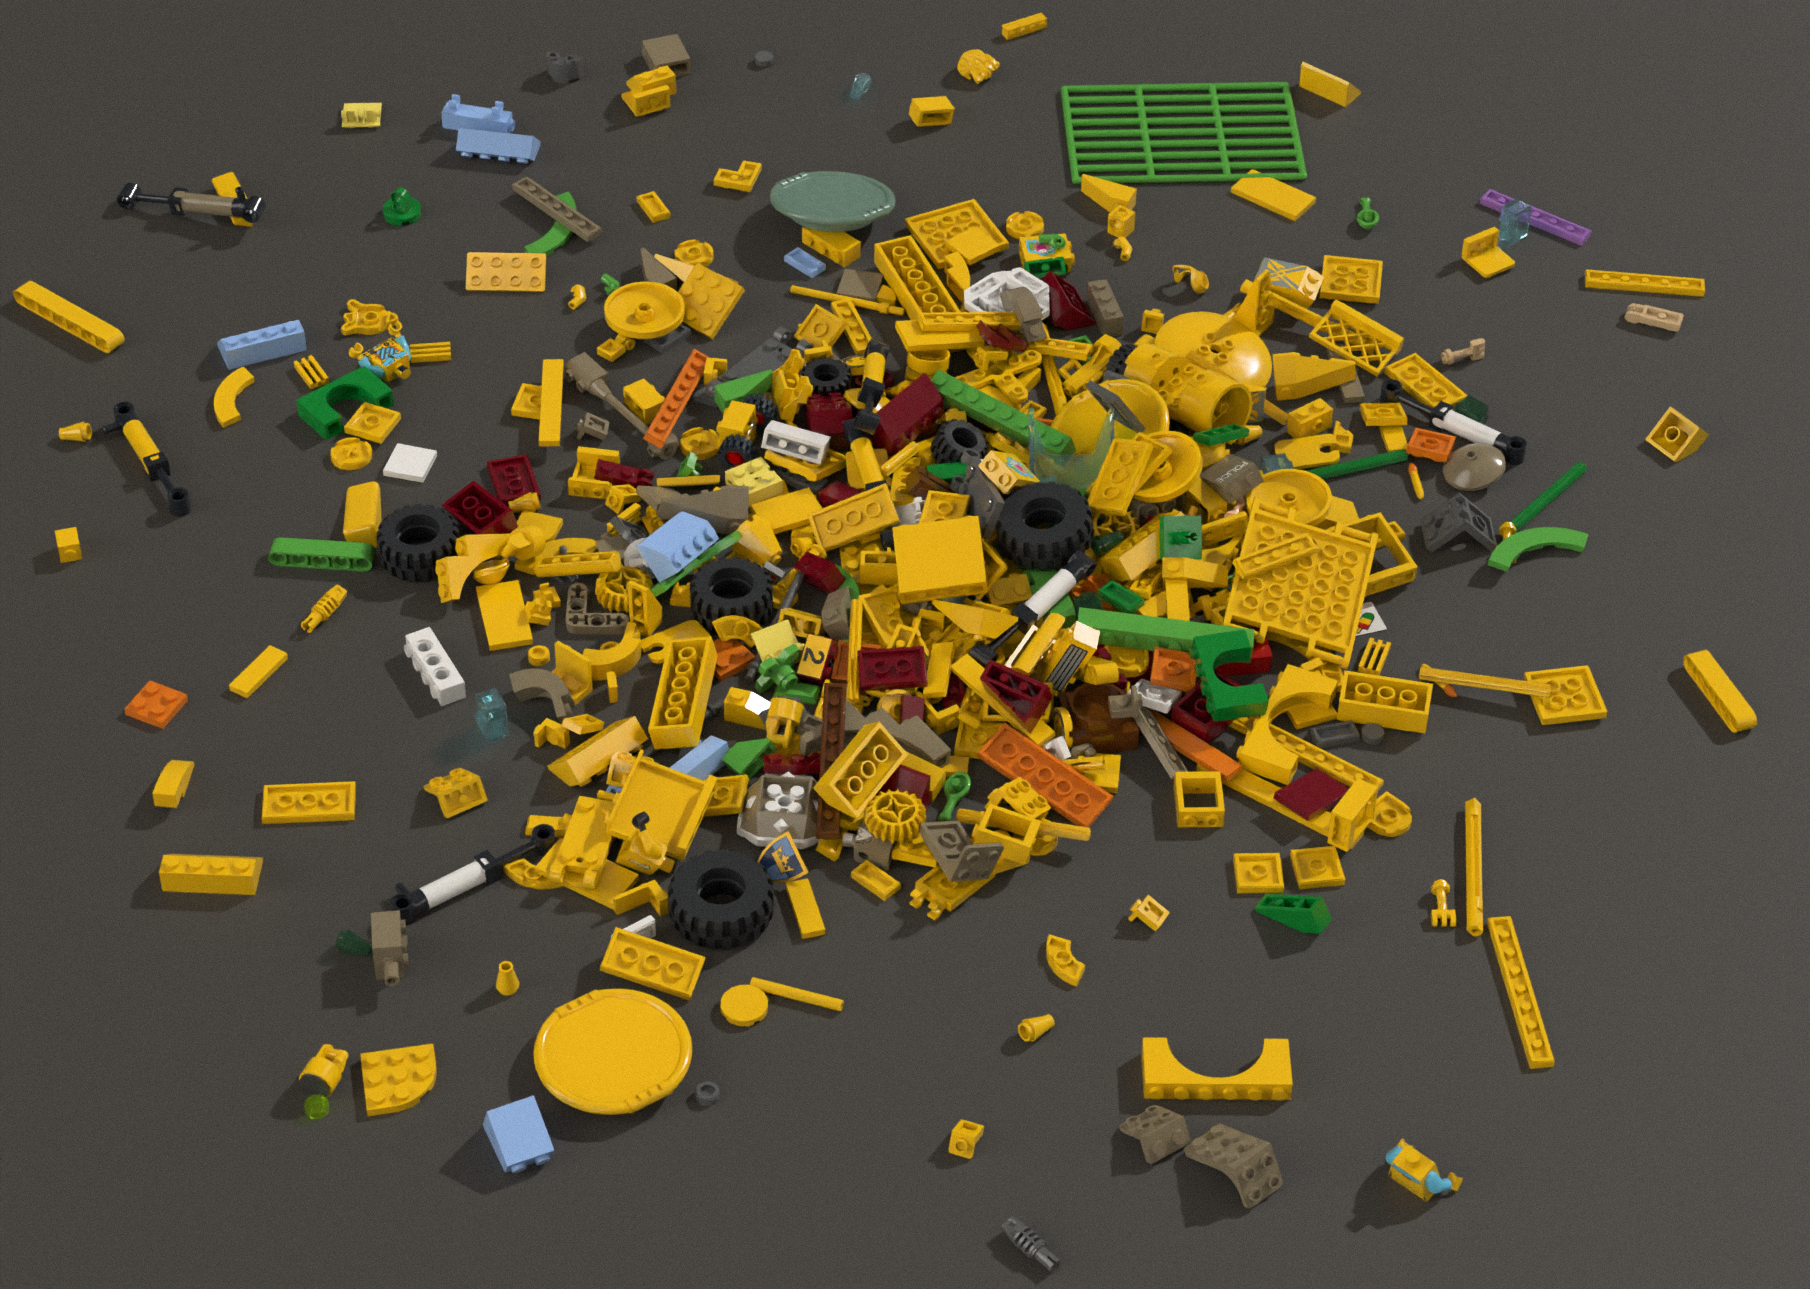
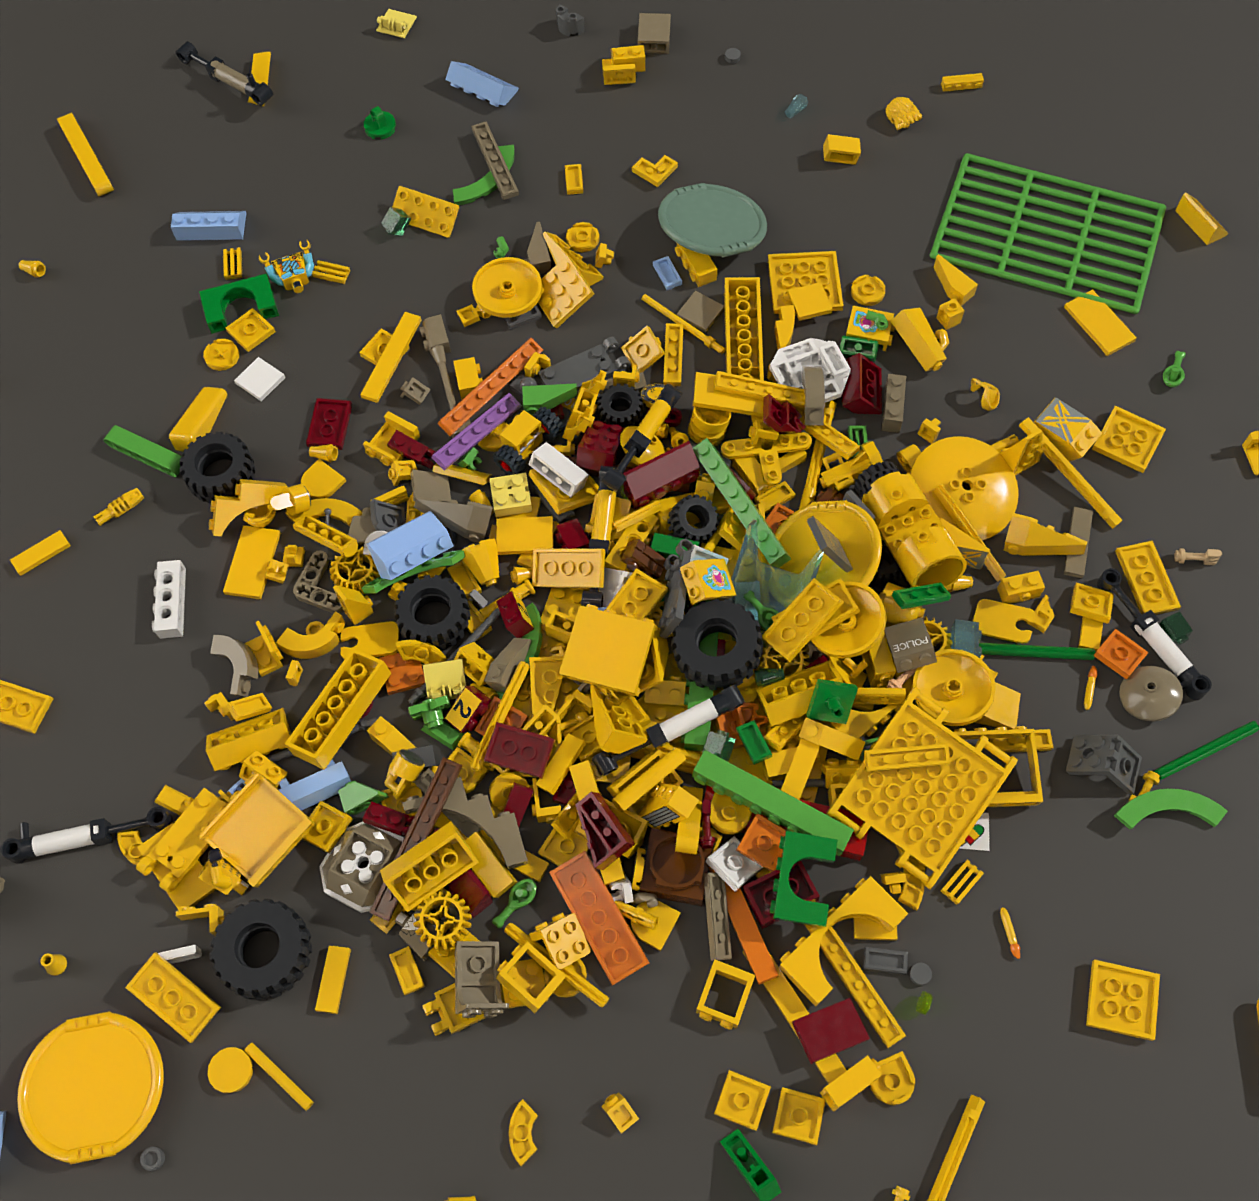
camera: 25 degrees right, 20 degrees up
black piece [102,402,191,517] -> none
yellow tile [214,367,255,428] -> none
yellow tile [341,299,399,336] -> none
yellow bracket [423,768,488,818] -> none
light blue brick [441,94,515,133] -> none
dark red slope [441,480,518,535] -> none
clear light blue brick [474,688,509,743] -> none
yellow tile [528,645,550,666] -> none
yellow arm [568,284,587,310] -> none
shield [757,831,809,883] -> none
yellow tile [876,285,896,306] -> none
dark tan bracket [1108,686,1143,718] -> none
yellow fence [1309,299,1404,376] -> none
yellow brick [1337,671,1433,734] -> none
yellow axle [1419,667,1552,697] -> none
none -> clear green brick [381,207,411,236]
none -> medium lavender tile [432,393,522,471]
none -> yellow tile [595,243,614,268]
none -> yellow slope [891,308,947,371]
none -> clear neon green tile [916,991,933,1015]

